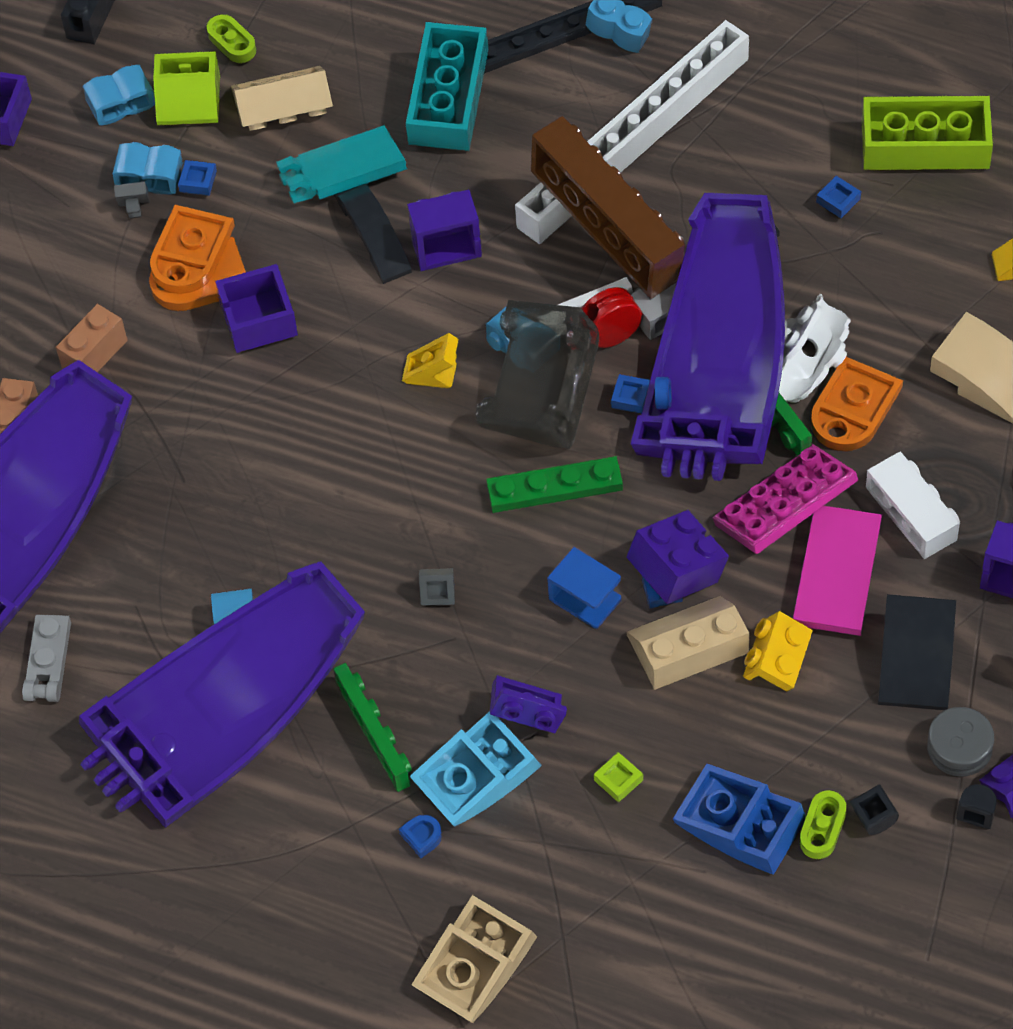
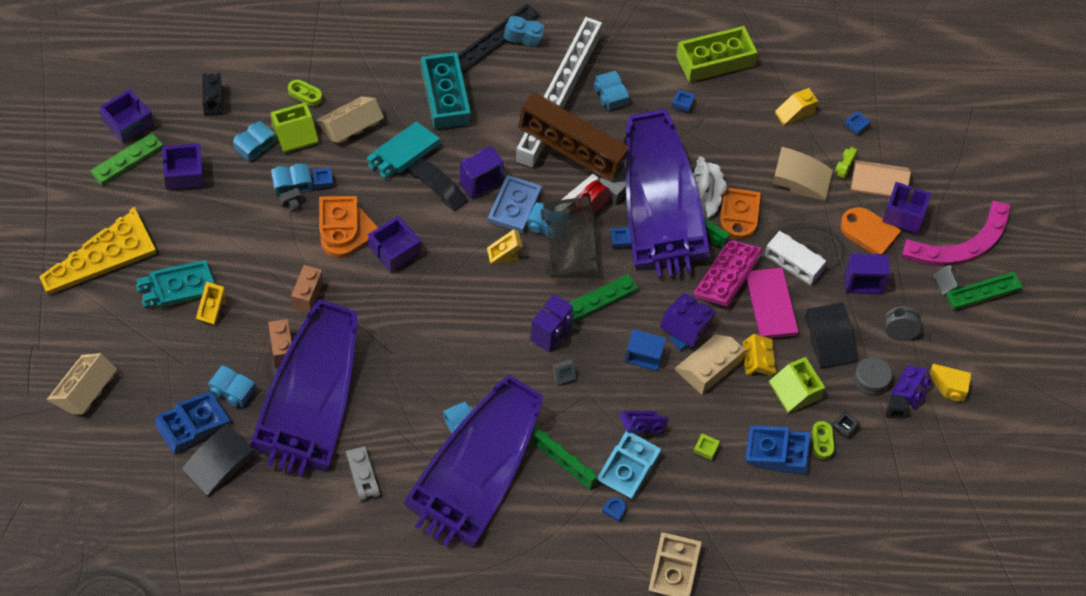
camera: 30 degrees left, 0 degrees up
blue tile [655,377,672,410] -> none
none -> medium blue plate [487,175,542,233]
none -> dark purple piece [530,294,574,352]
none -> dark azure brick [593,71,629,111]
none -> lime slope [769,357,825,414]

